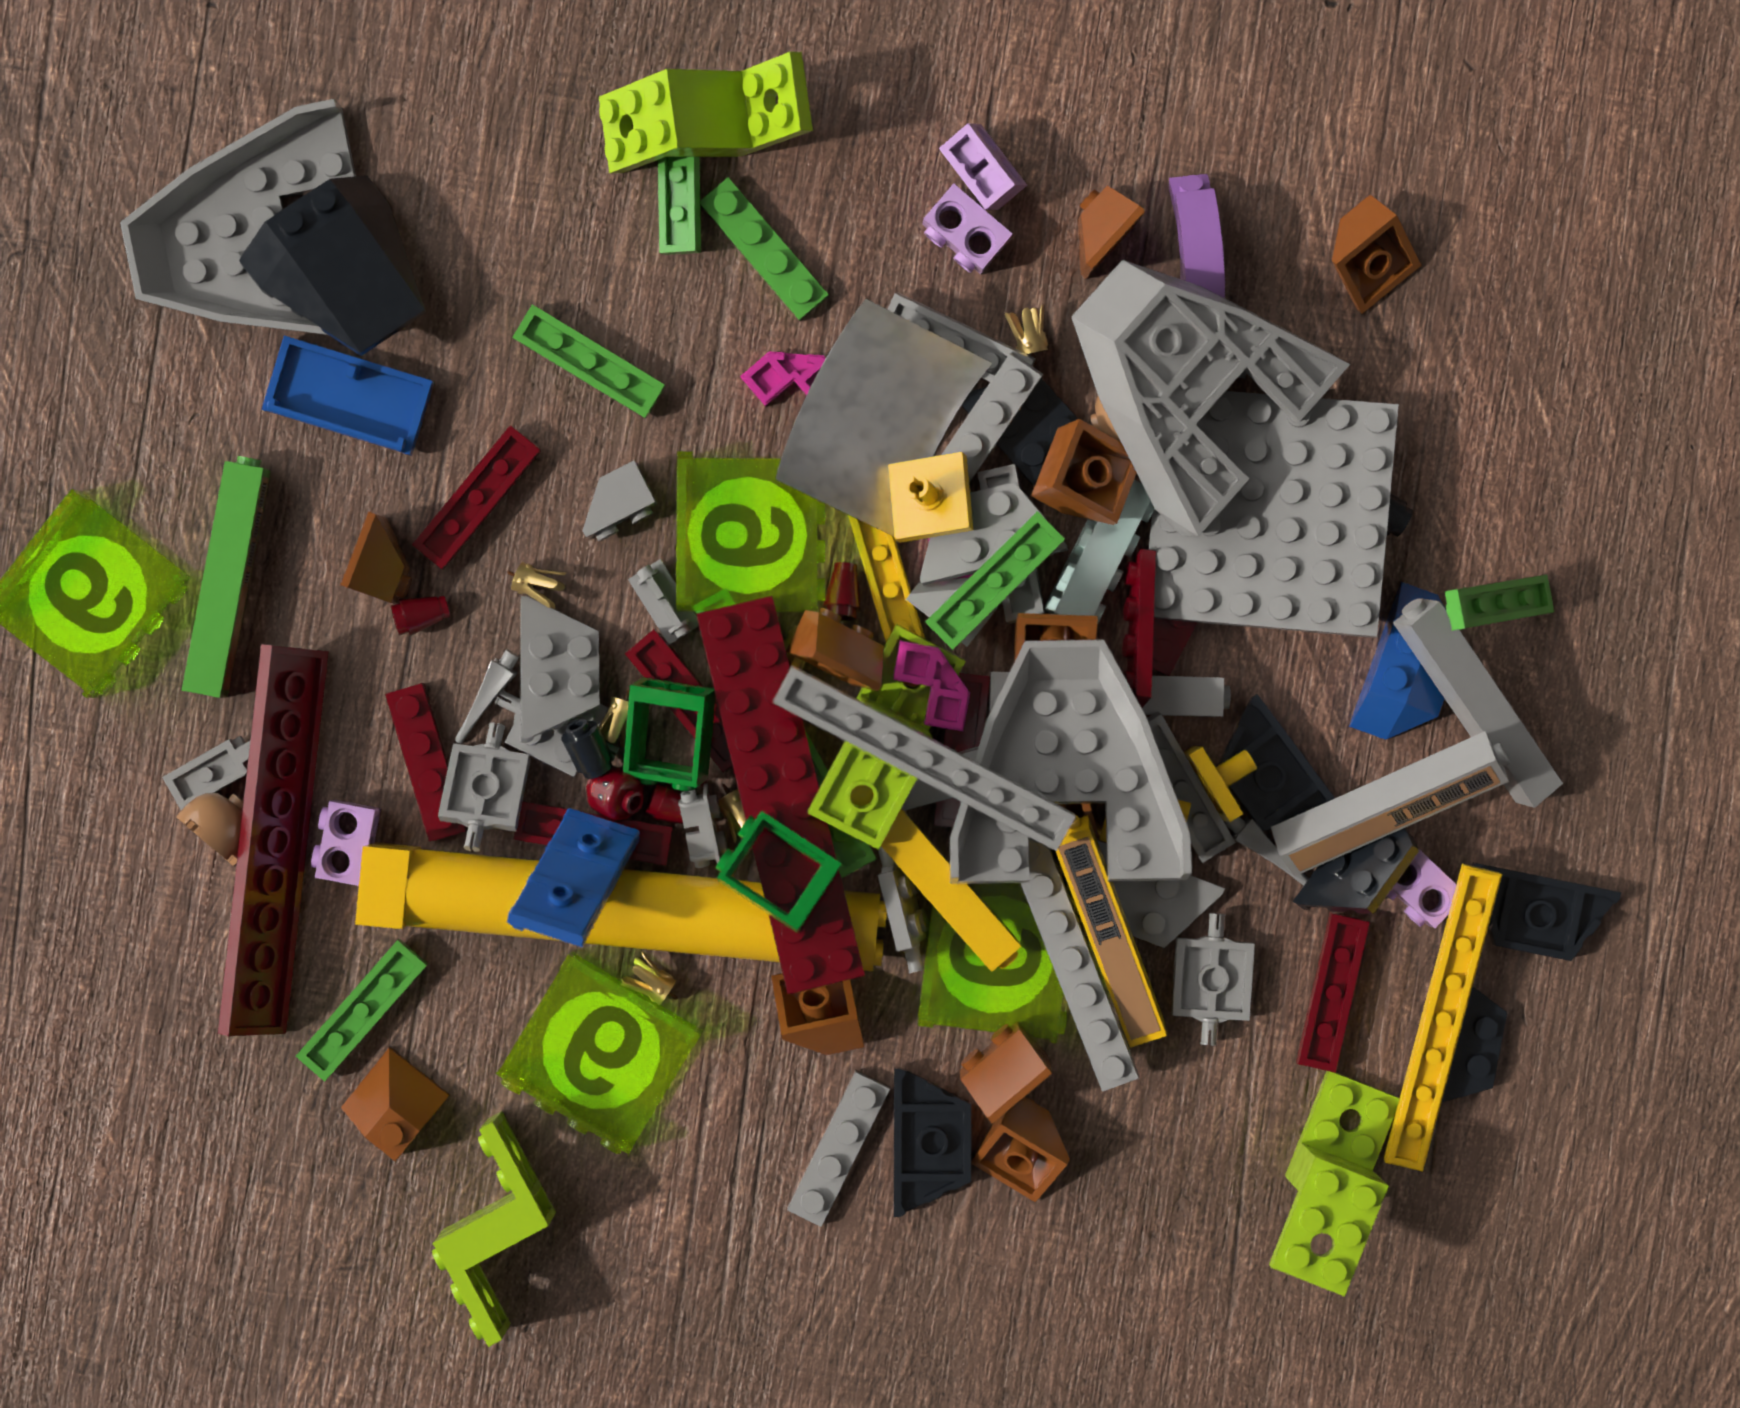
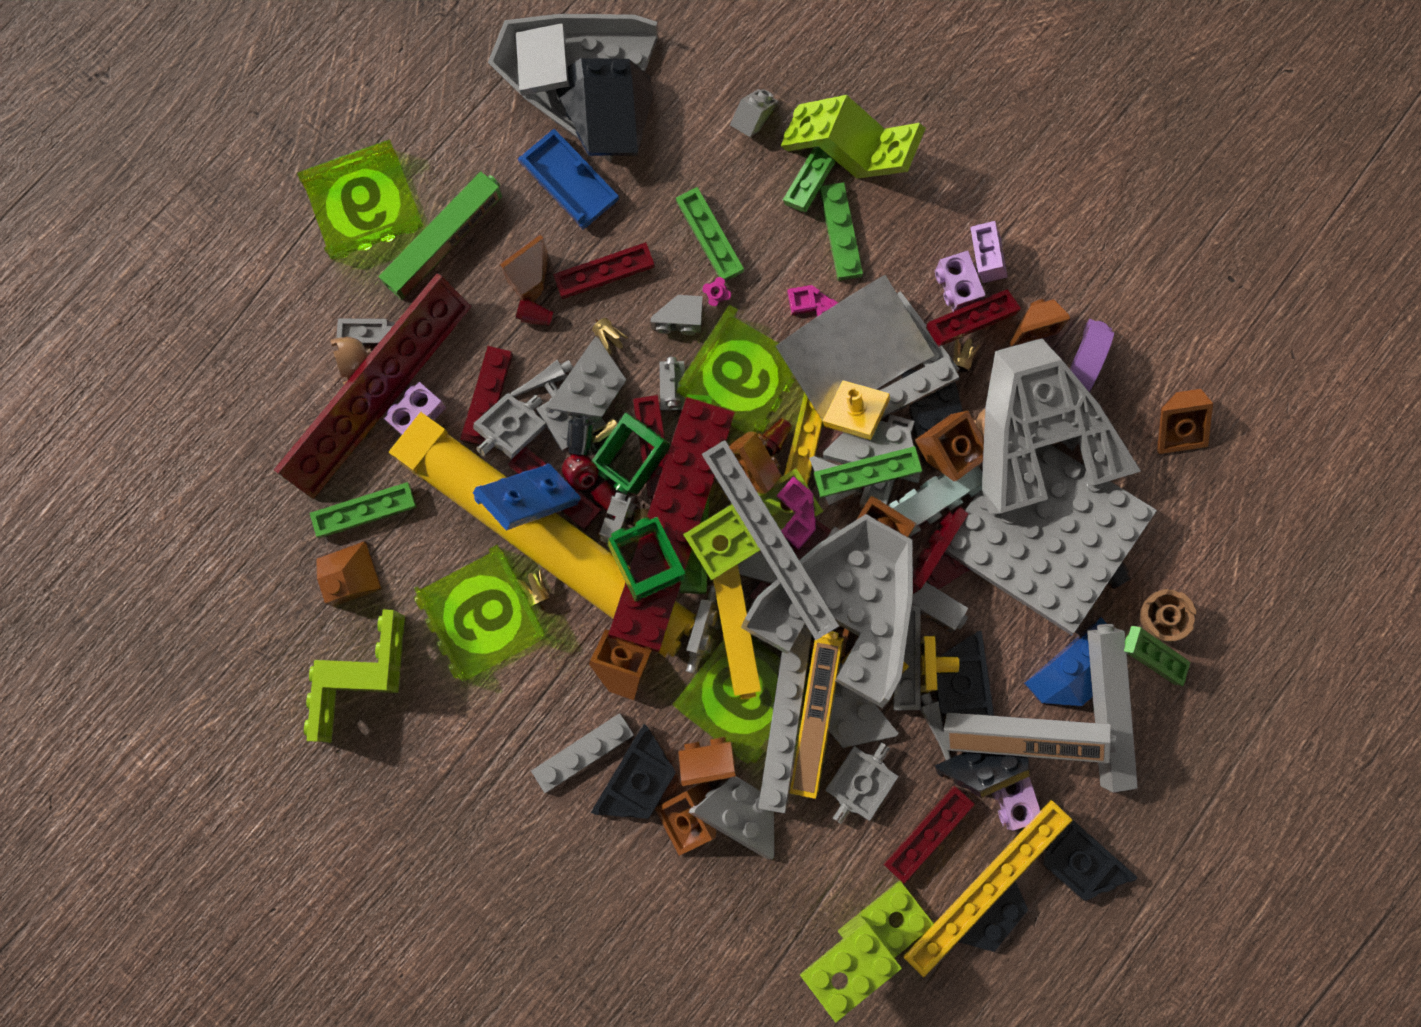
camera: 30 degrees right, 10 degrees down
none -> tile [516,23,569,96]
none -> light grey wing [689,777,774,859]
none -> dark pink plate [702,277,731,306]
none -> light grey slope [730,89,779,137]
none -> dark red plate [926,289,1021,347]
none -> medium nougat cylinder [1140,589,1196,642]

